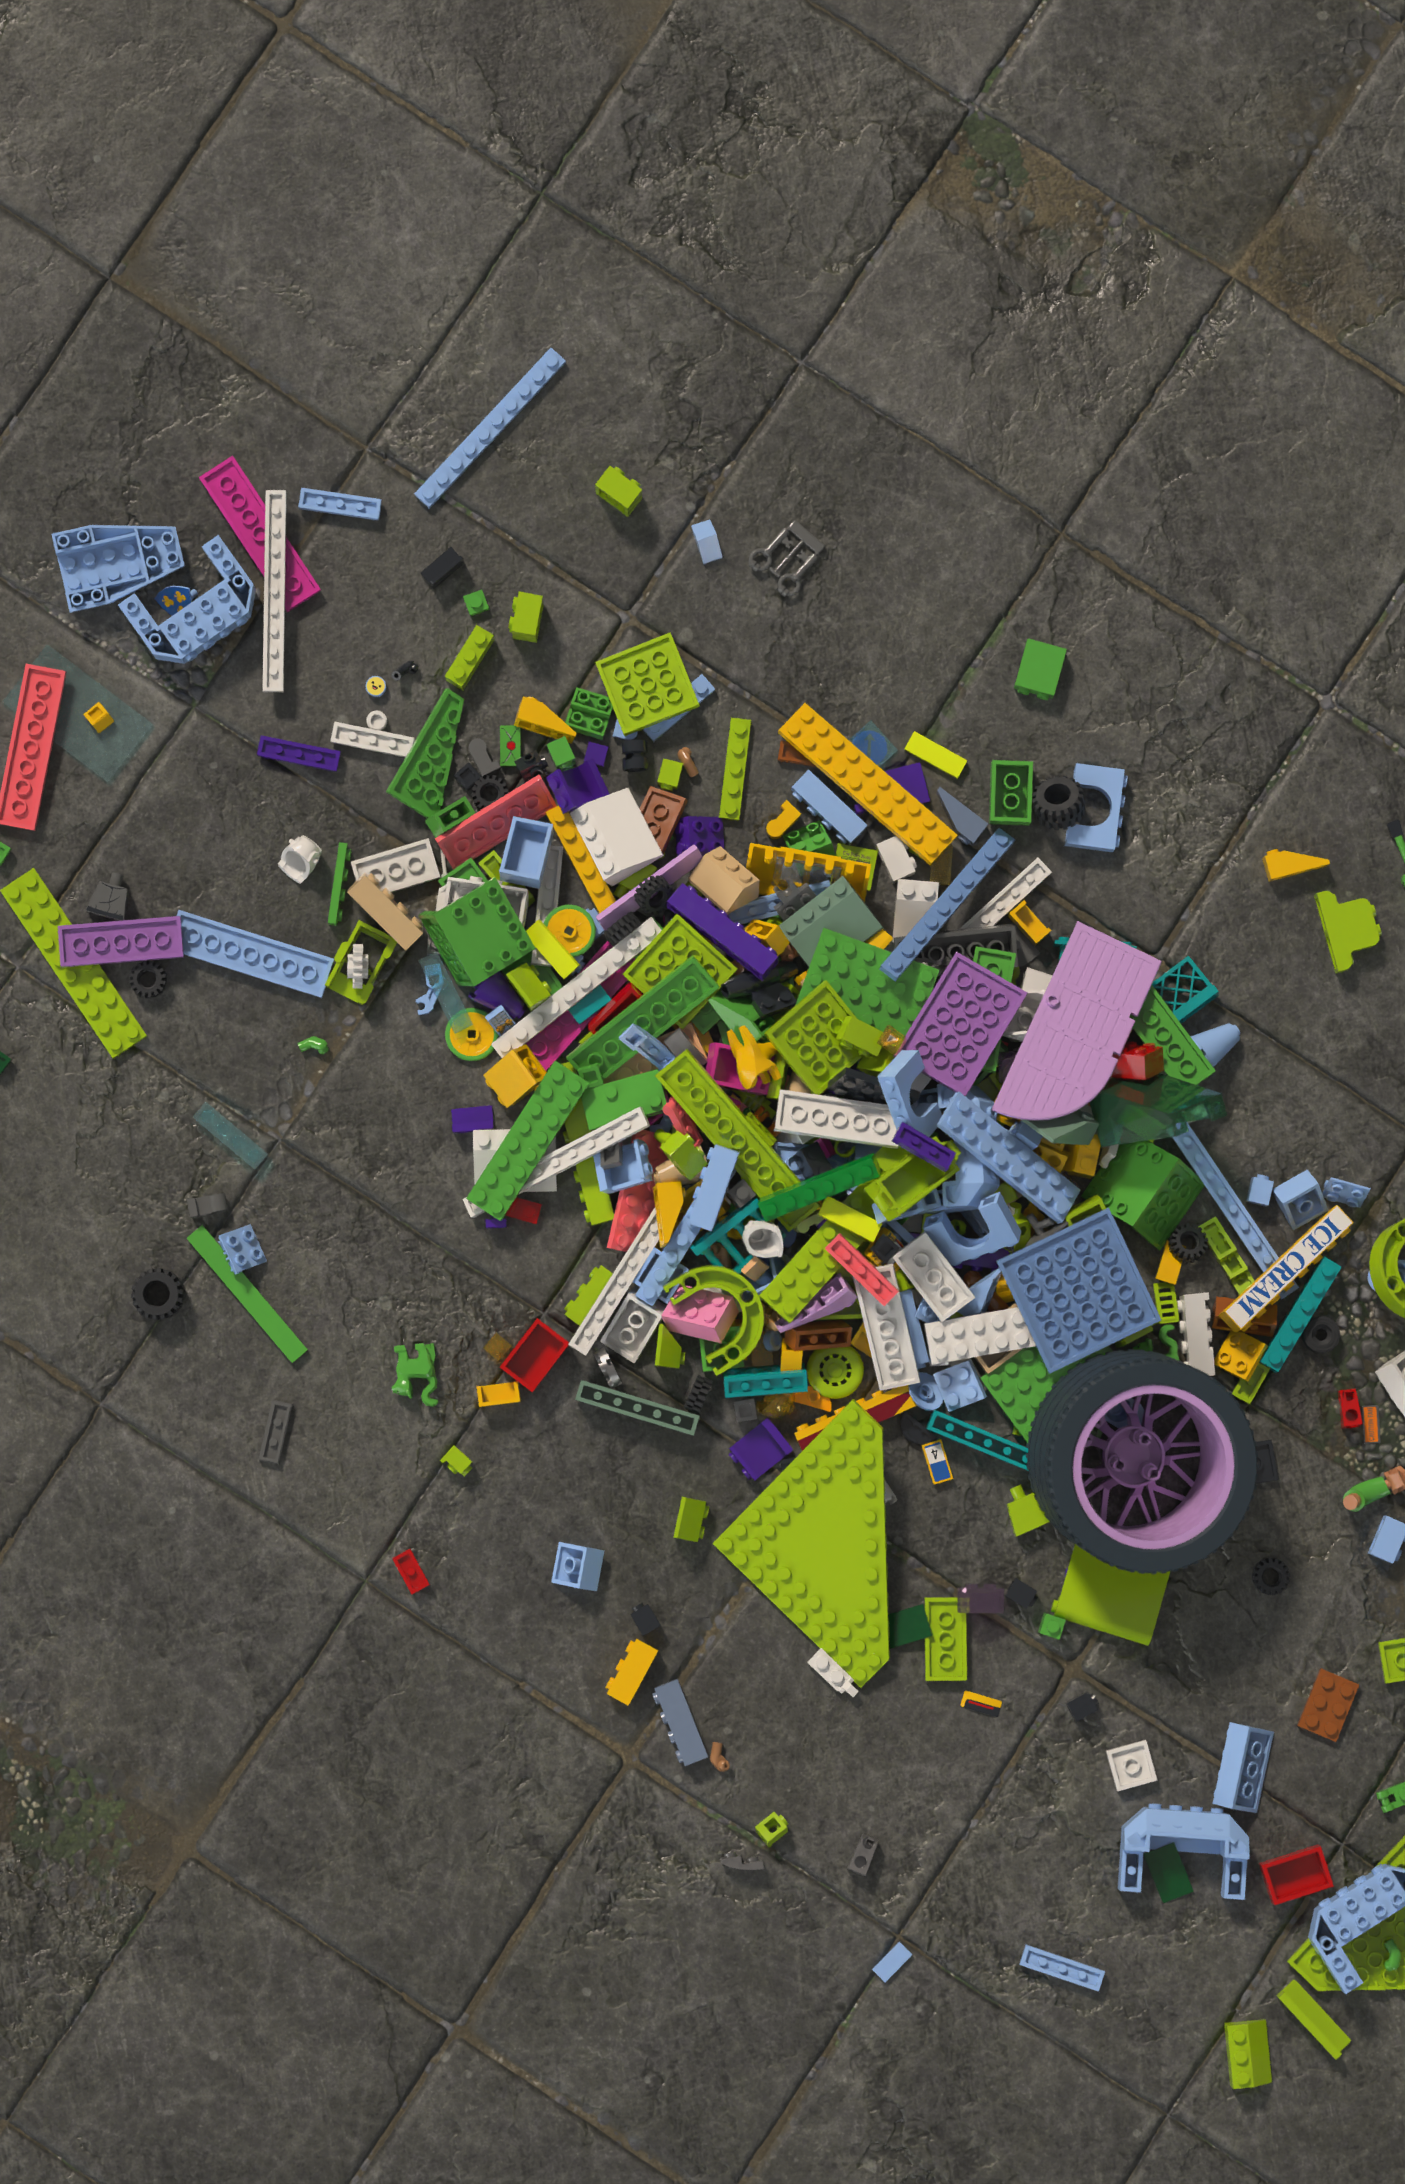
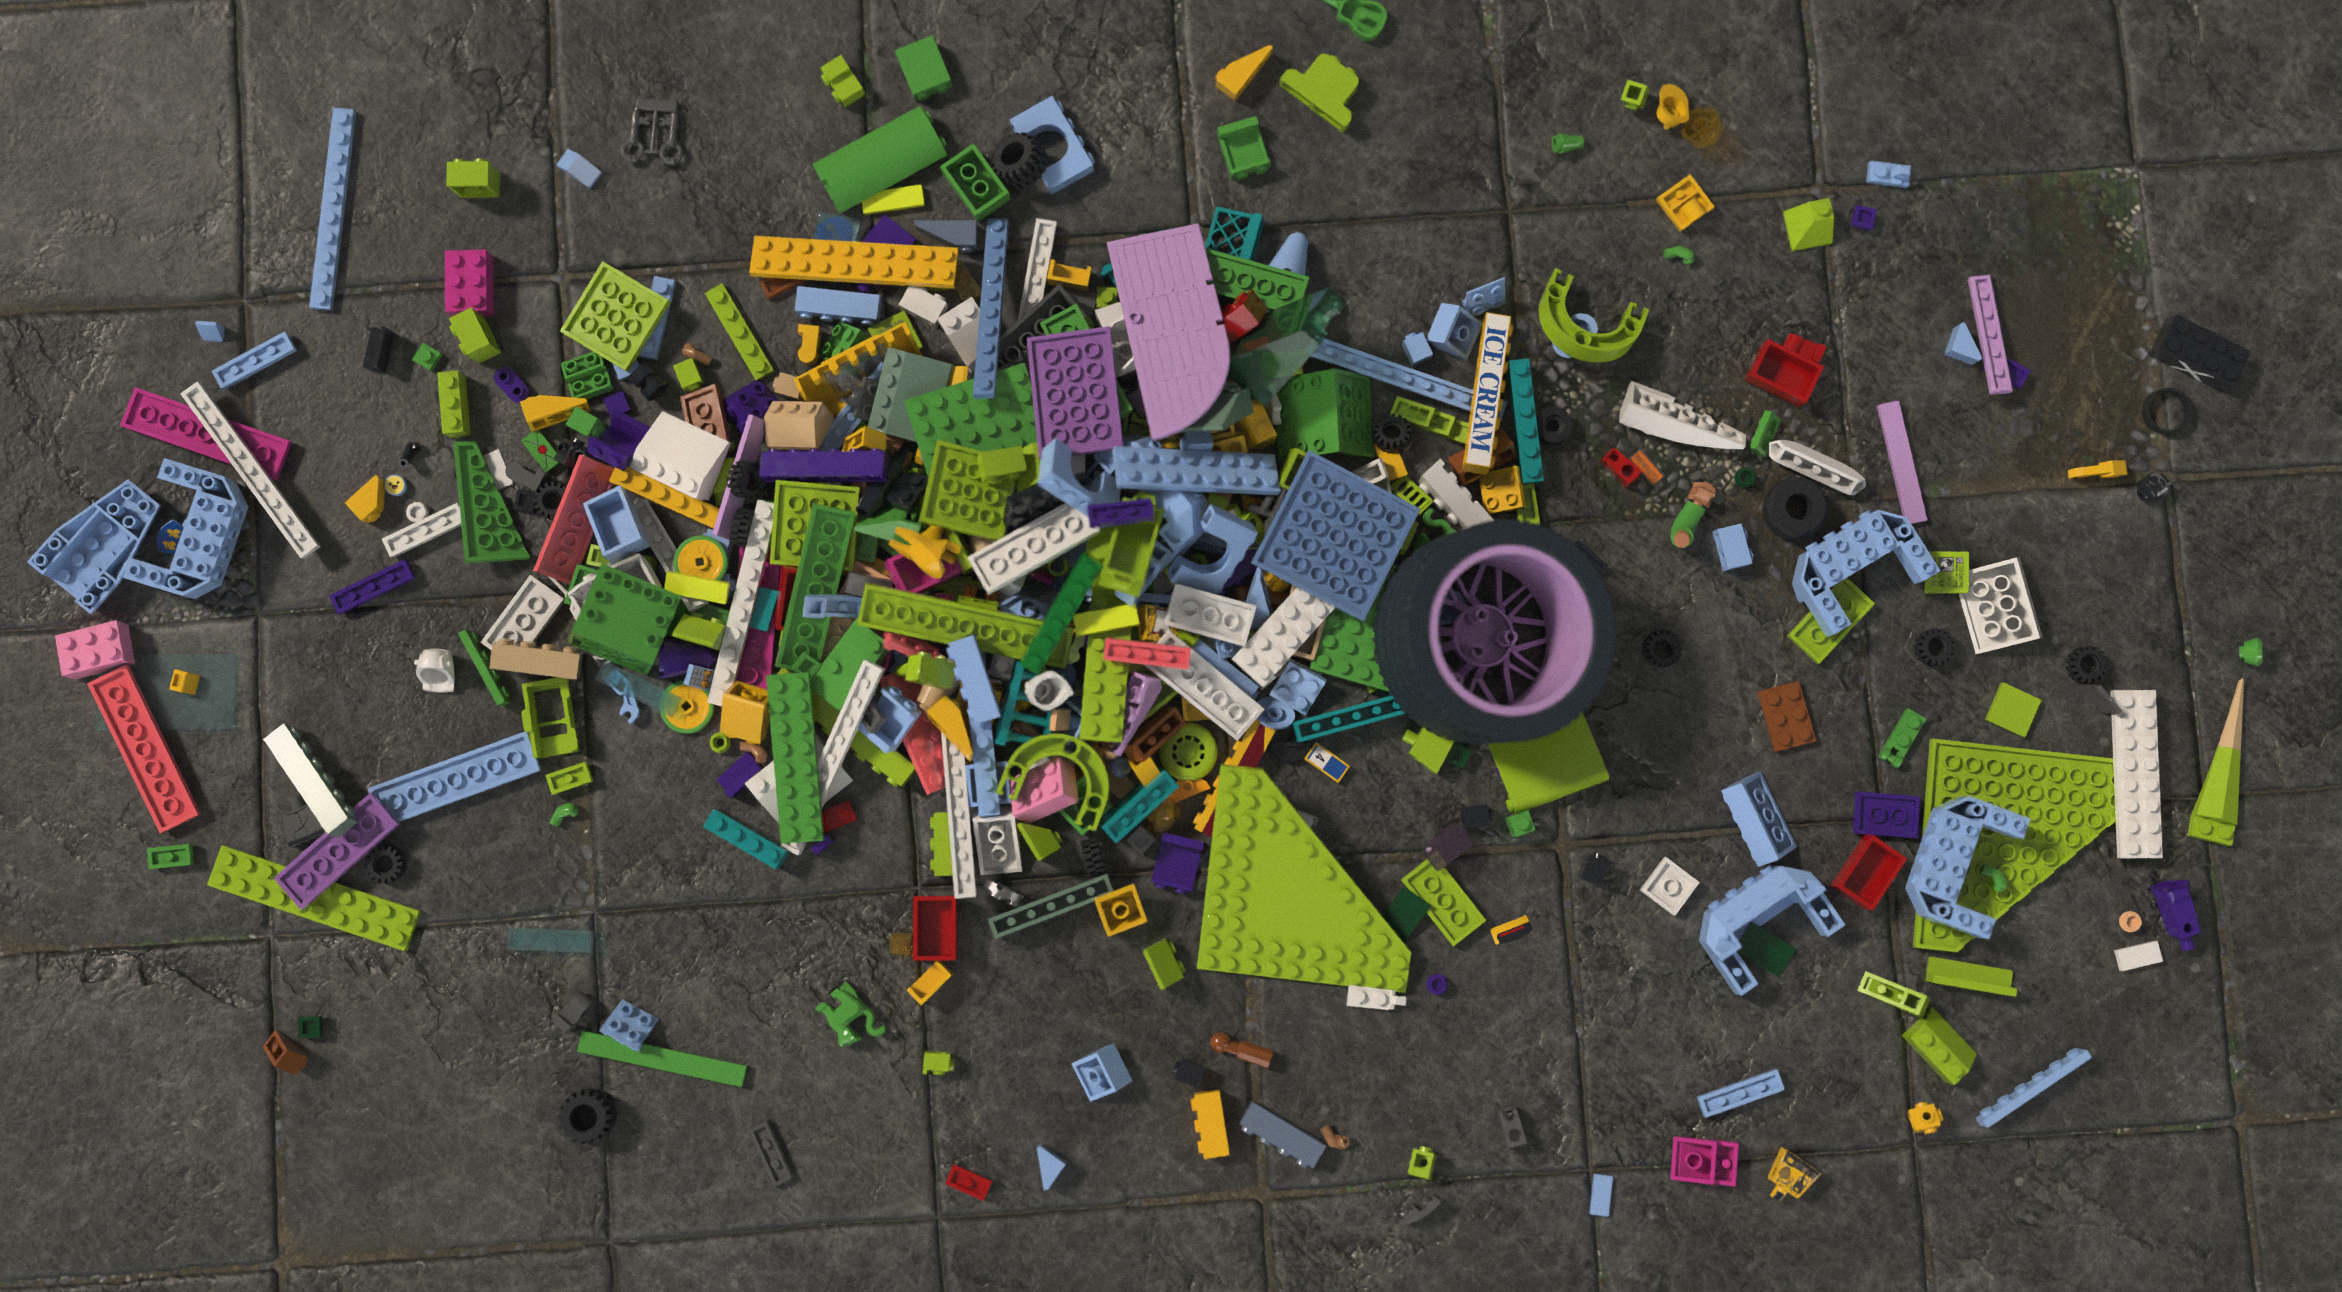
camera: 35 degrees left, 0 degrees up
white gear [347,944,368,989] -> none
bright green brick [425,796,475,838] -> none
black tile [870,1234,899,1263] -> none
clear yellow tile [877,1025,905,1054] -> none
none -> bright pink brick [55,620,135,680]
none -> light blue slope [195,321,225,342]
none -> brick [264,723,358,838]
none -> yellow slope [345,475,385,524]
none -> dark pink piece [445,249,494,316]
none -> white sticker [484,449,513,490]
none -> dark purple plate [494,367,531,404]
none -> lime plate [545,762,594,795]
none -> teal brick [703,809,790,869]
none -> lime plate [710,732,731,753]
none -> medium nougat arm [740,741,768,764]
none -> tan brick [773,372,803,402]
none -> bright green cylinder [812,106,947,213]
none -> lime brick [820,55,865,107]
none -> light blue slope [1037,1144,1066,1190]
none -> yellow slope [1094,883,1147,937]
none -> lime plate [1096,287,1118,309]
none -> dark orange piece [1210,1032,1273,1068]
none -> bright green panel [1217,116,1271,180]
none -> white slope [1351,458,1392,494]
none -> dark purple plate [1426,974,1448,995]
none -> dark green plate [1445,741,1473,769]
none -> dark pink slope [1670,1136,1739,1187]
none -> torso [1768,1147,1821,1203]
none -> dark purple plate [1853,792,1920,838]
none -> lime slope [1858,971,1930,1019]
none -> yellow brick [1907,1102,1943,1135]
none -> light blue plate [1976,1048,2092,1128]

